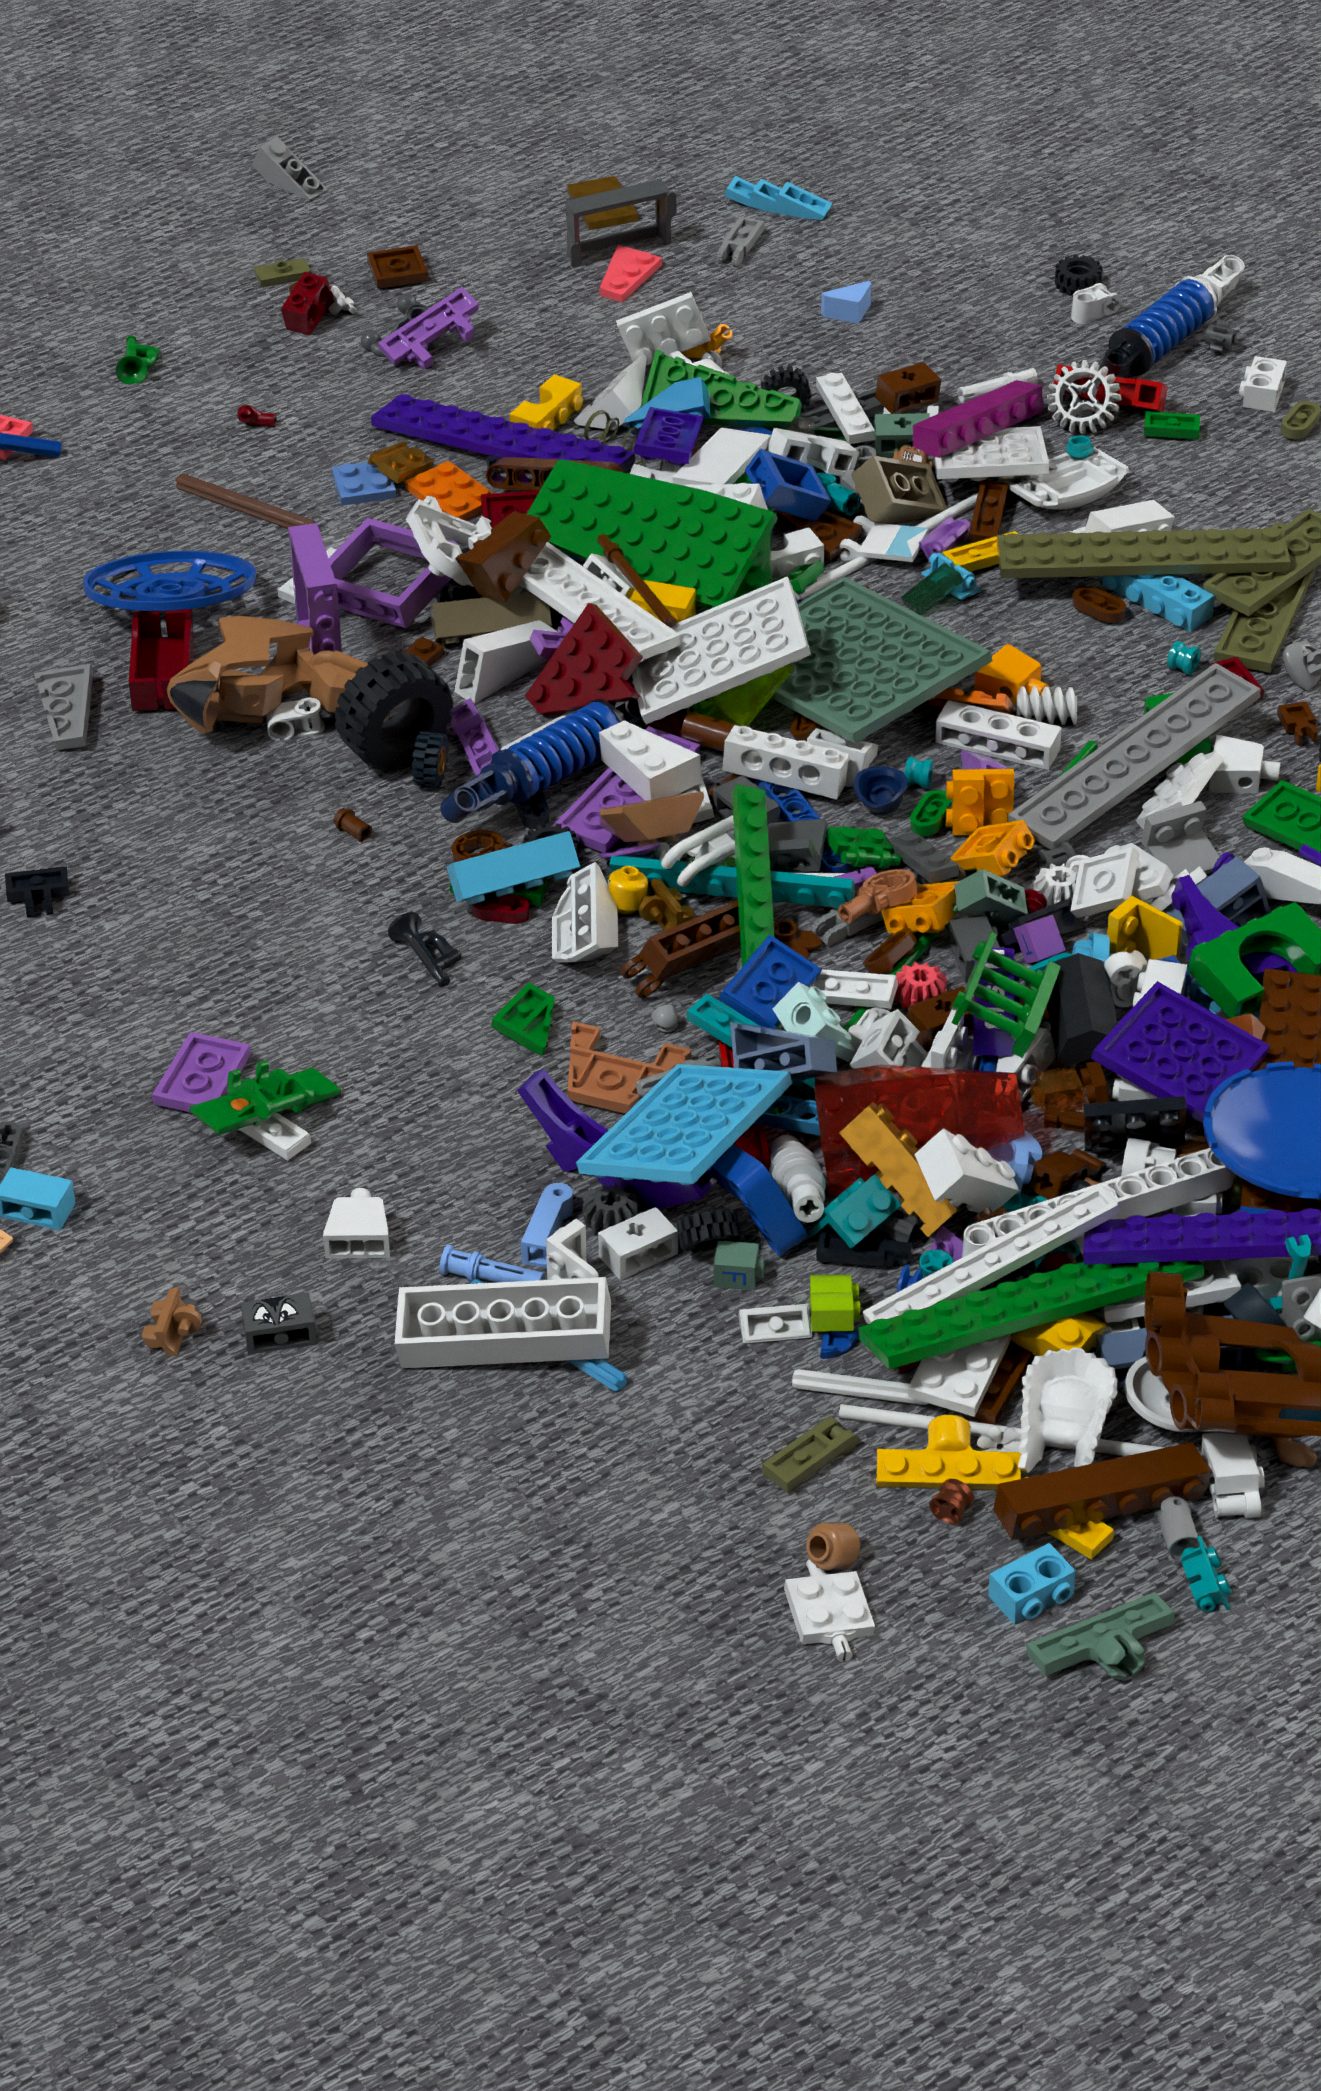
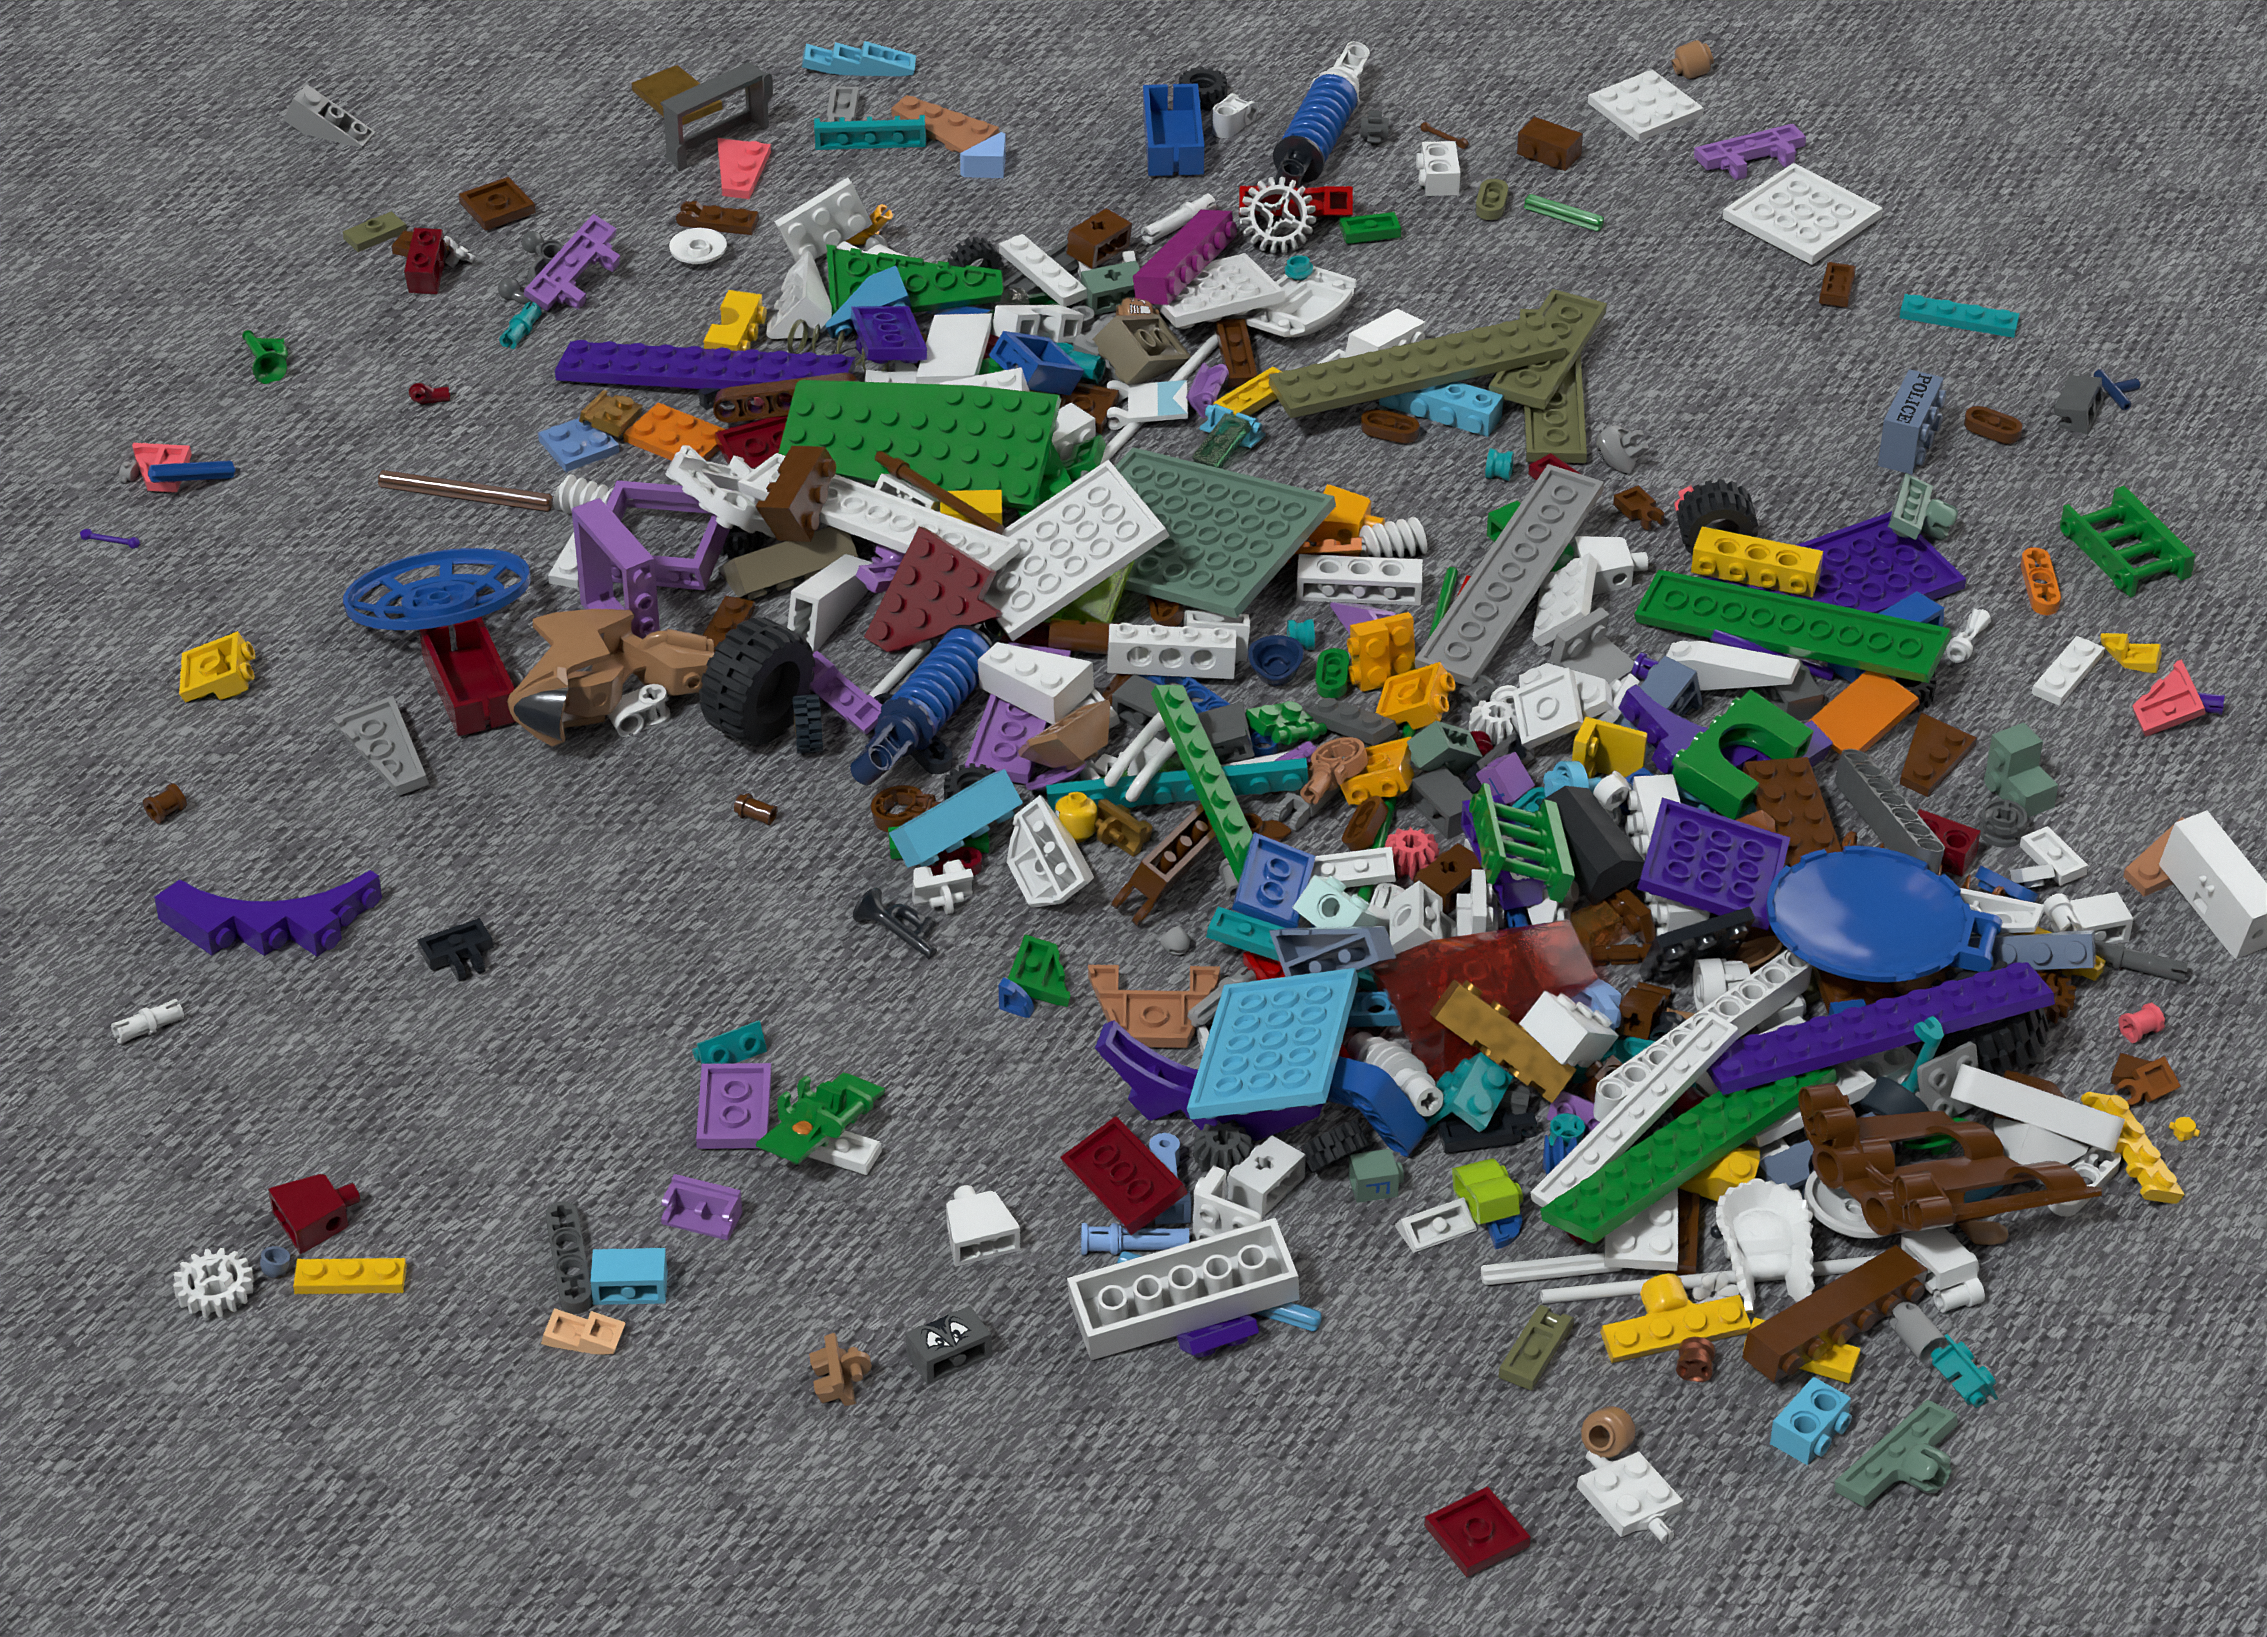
camera: 20 degrees left, 0 degrees up
none -> teal pin [499,302,542,349]
none -> white piece [553,474,613,514]
none -> medium lavender hinge [661,1174,742,1240]
none -> white dish [669,228,727,264]
none -> reddish brown hinge [676,201,759,236]
none -> teal hinge [692,1020,767,1065]
none -> teal hinge [814,115,926,150]
none -> nougat wing [891,95,999,153]
none -> white hips [912,859,974,915]
none -> blue tile [998,978,1035,1018]
none -> dark red plate [1060,1116,1188,1236]
none -> blue piece [1143,84,1204,176]
none -> dark purple plate [1177,1315,1259,1357]
none -> reddish brown hinge [1420,122,1469,149]
none -> dark red plate [1424,1486,1531,1577]

